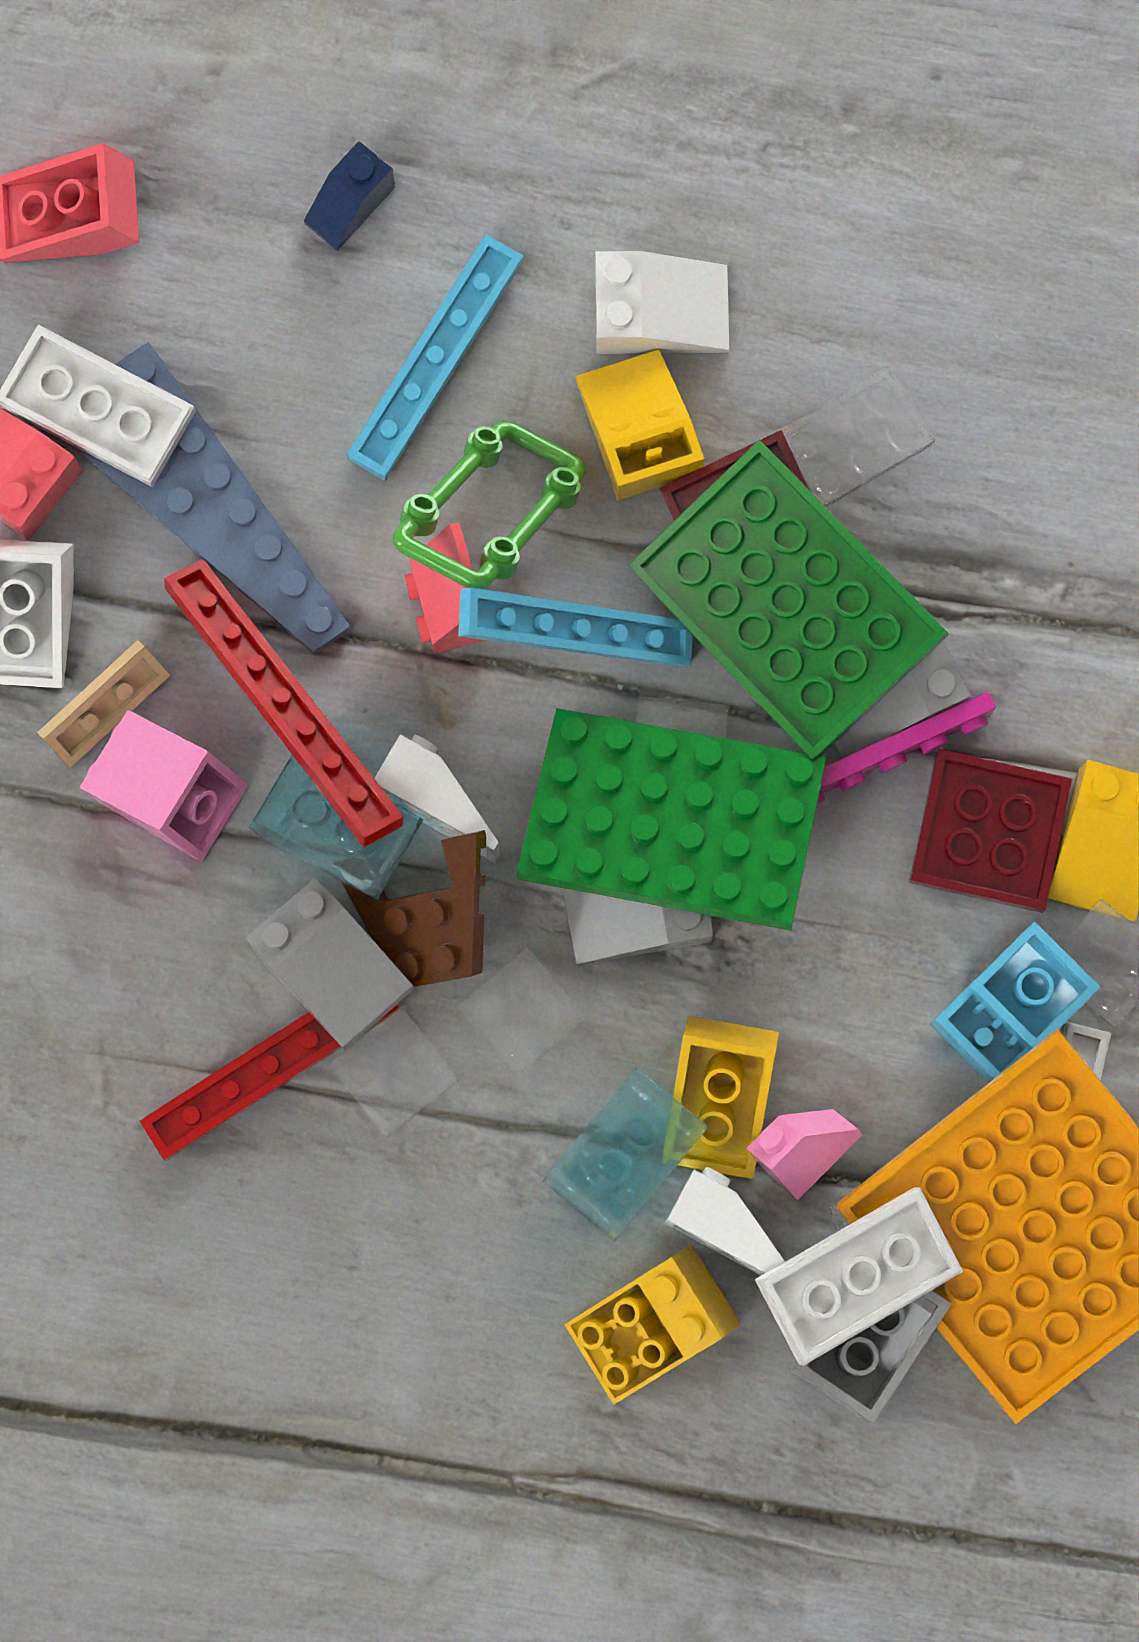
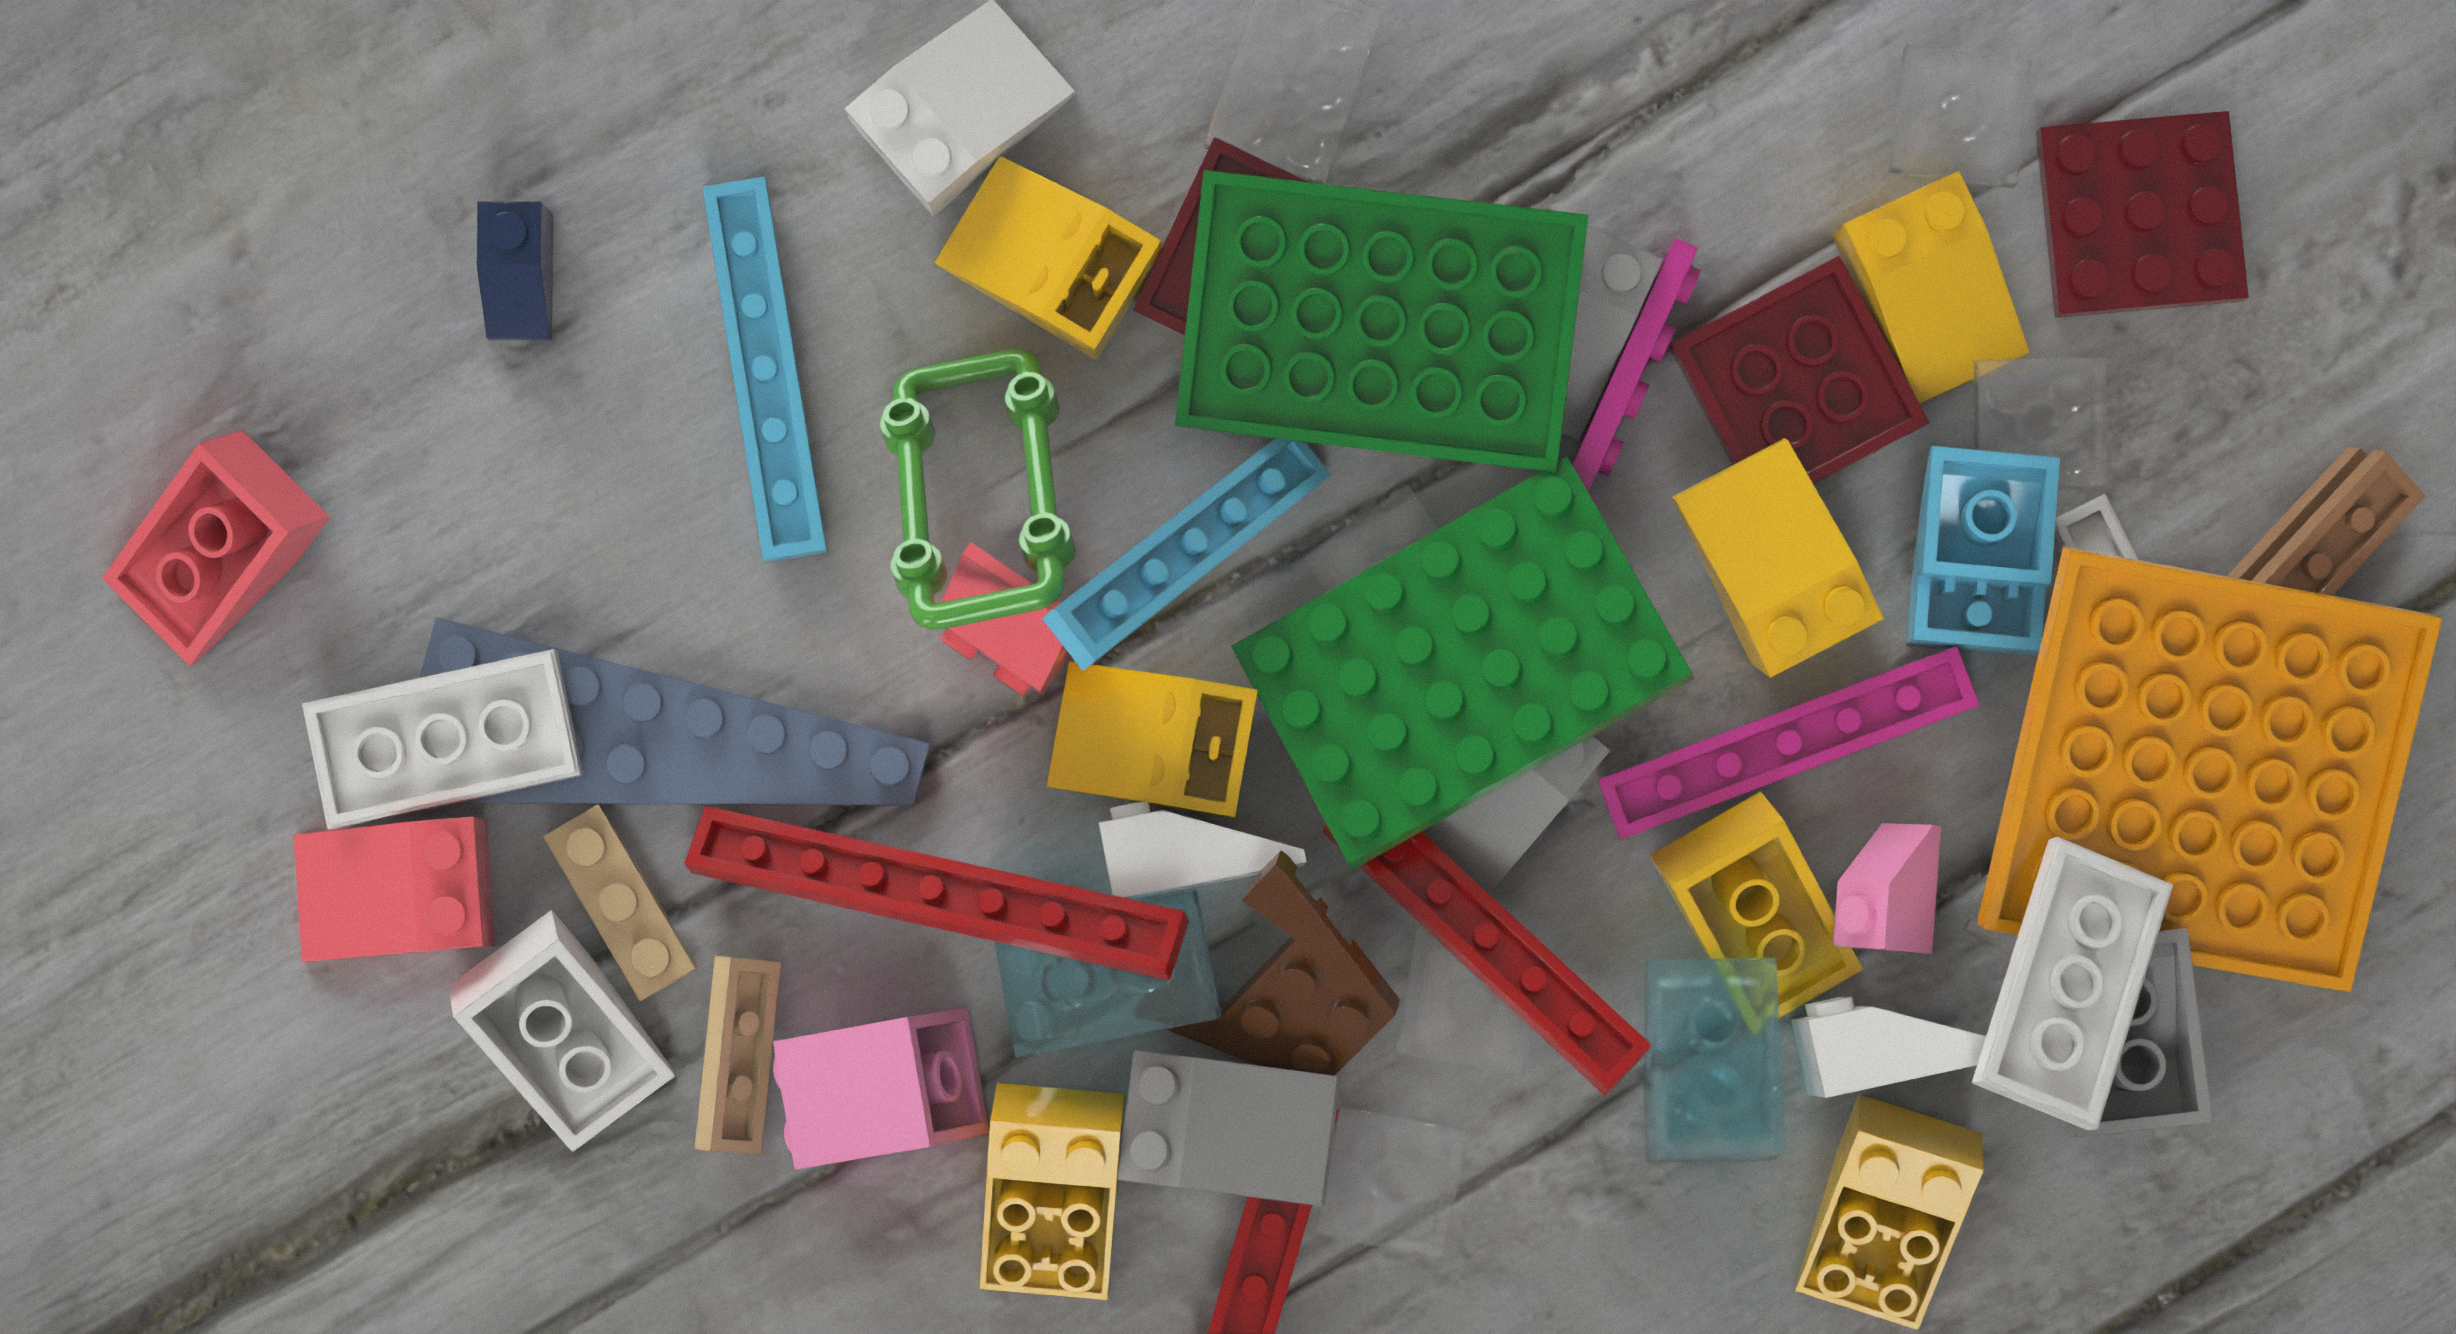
camera: 40 degrees left, 5 degrees up
none -> tan plate [543,804,698,1002]
none -> yellow slope [979,1083,1125,1300]
none -> yellow slope [1046,661,1258,820]
none -> red plate [1323,824,1652,1096]
none -> dark pink plate [1596,646,1980,840]
none -> yellow slope [1672,438,1884,678]

